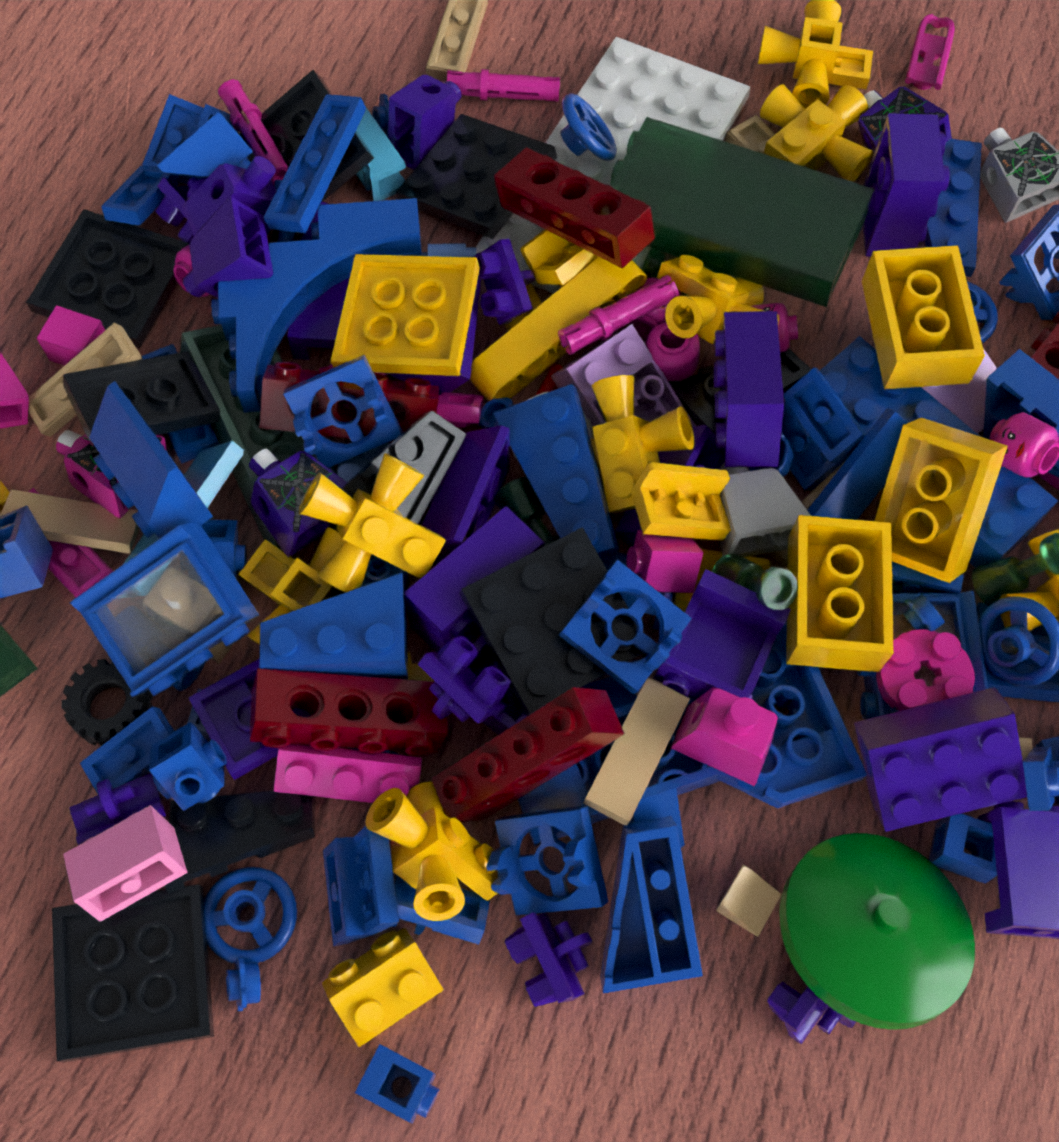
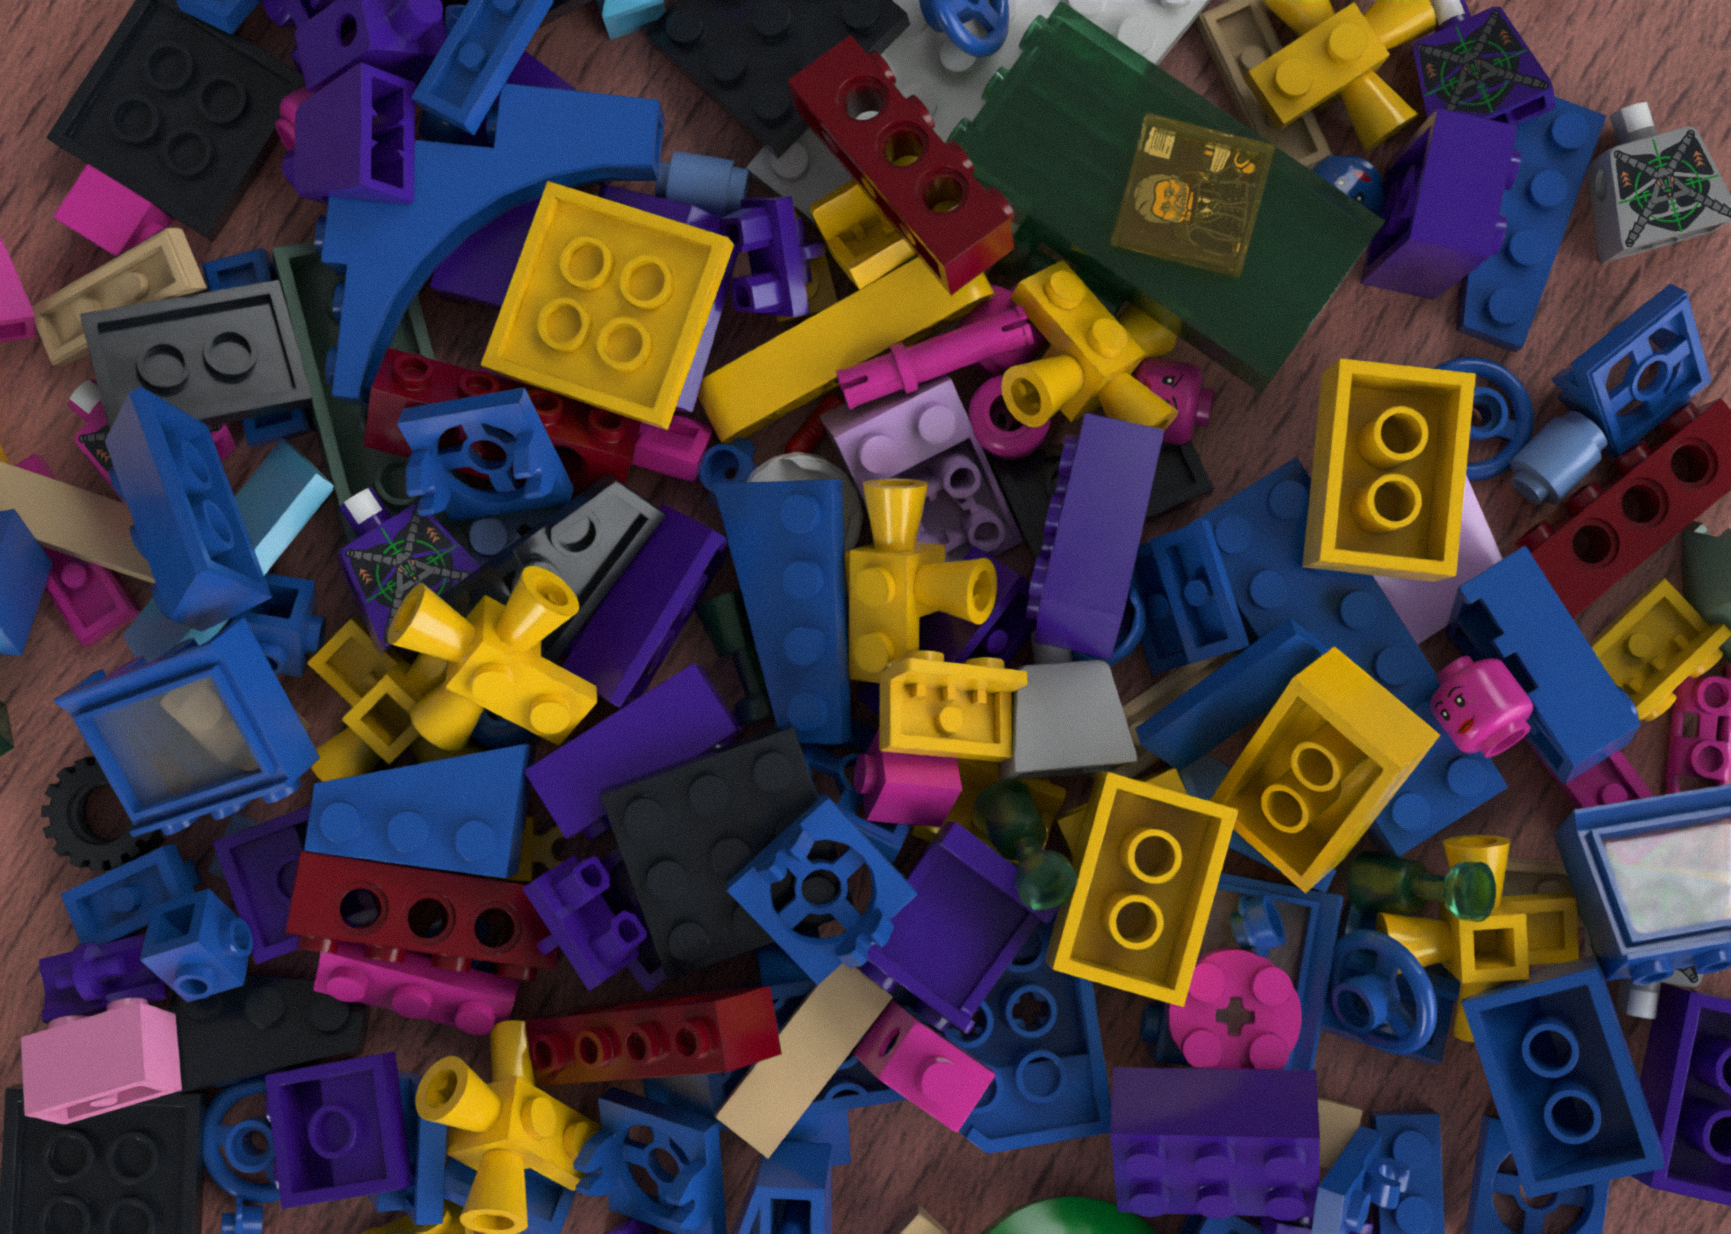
camera: 10 degrees right, 20 degrees up
none -> dark purple plate [265,1052,414,1209]
none -> clear yellow tile [1111,113,1276,277]
none -> medium blue brick [1510,410,1607,505]

